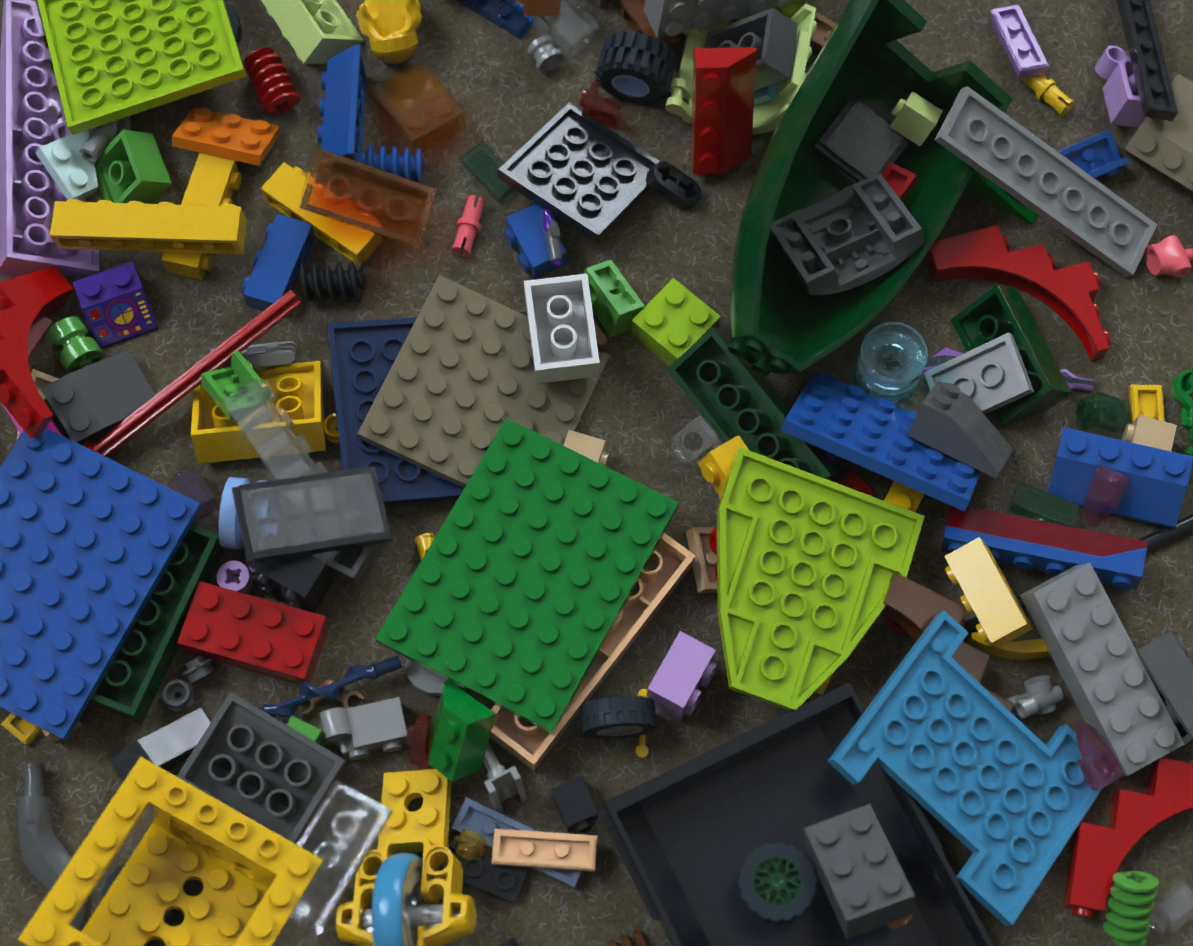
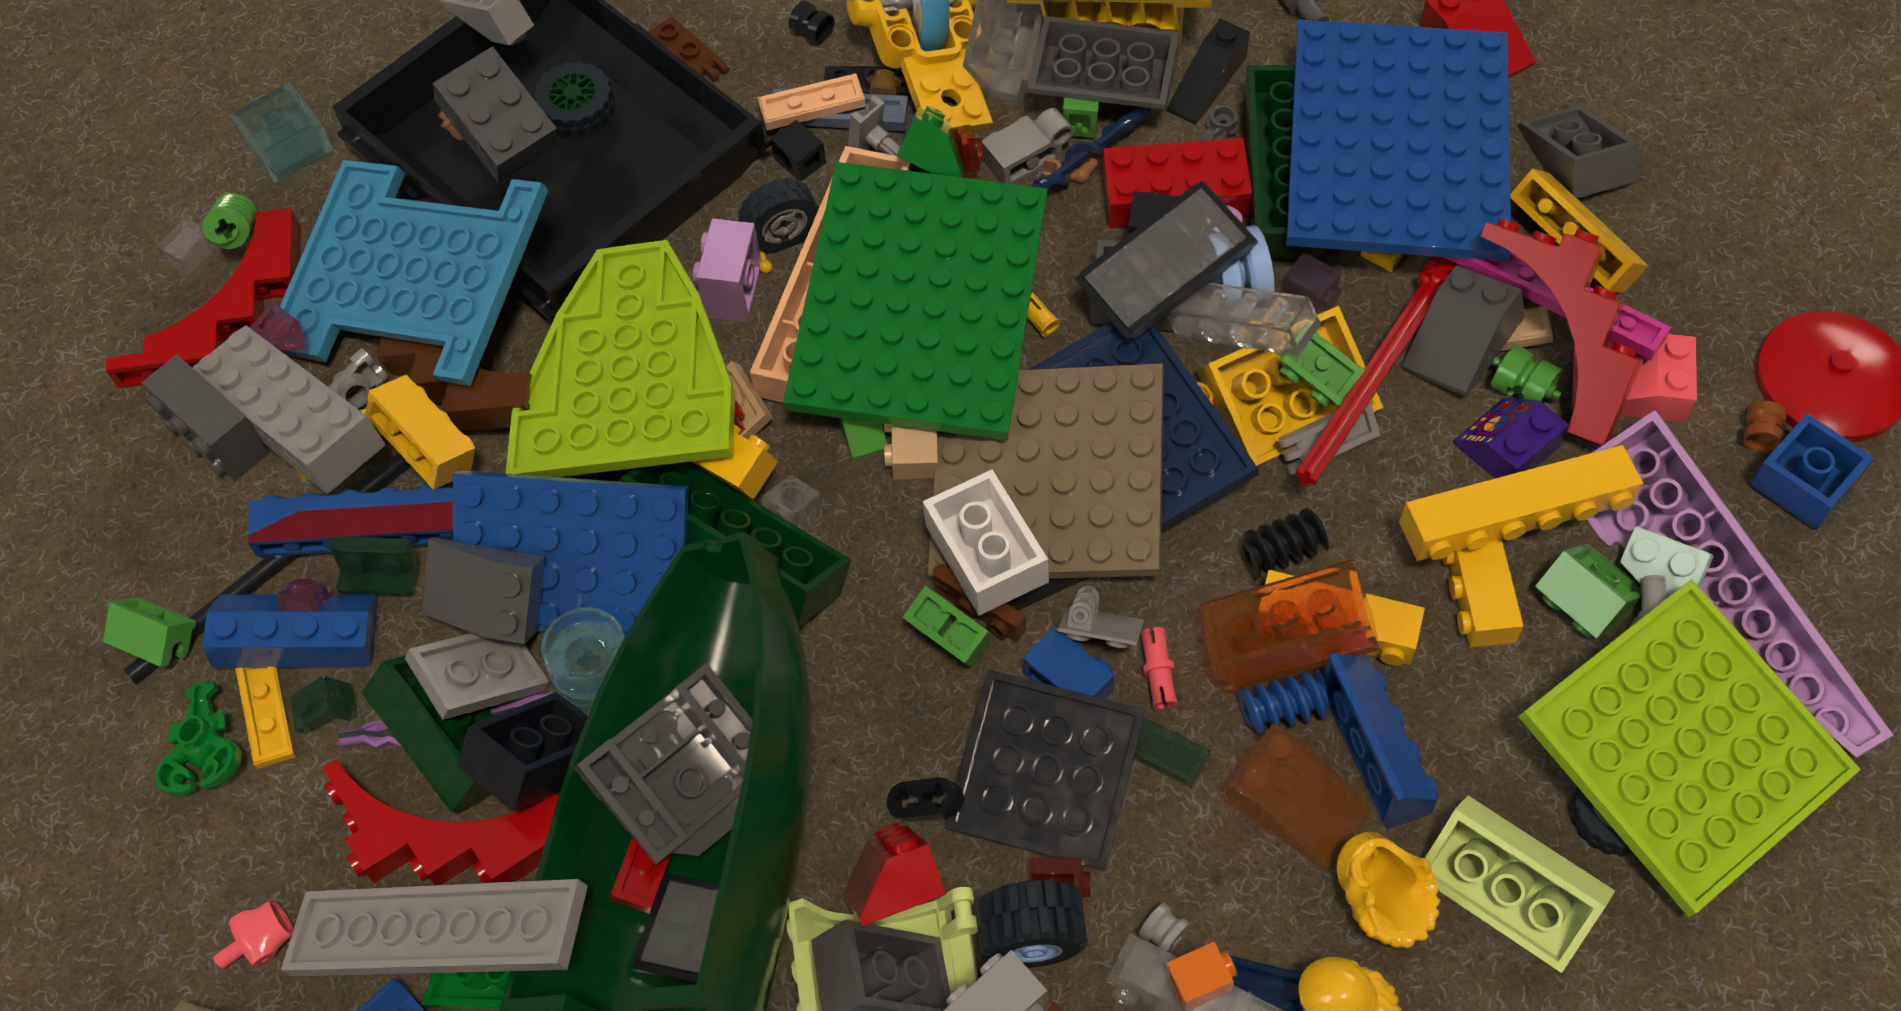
camera: 165 degrees right, 10 degrees down
orange plate [172,107,280,166] -> none
blue brick [242,214,316,311] -> none
red piece [243,47,300,114] -> none
dark grey piece [542,209,563,267] -> none
lime brick [631,278,721,366] -> none
yellowish green brick [890,91,942,146] -> none
tan brick [1122,415,1177,451] -> none
none -> black brick [457,692,588,812]
none -> light grey hinge [1057,585,1144,648]

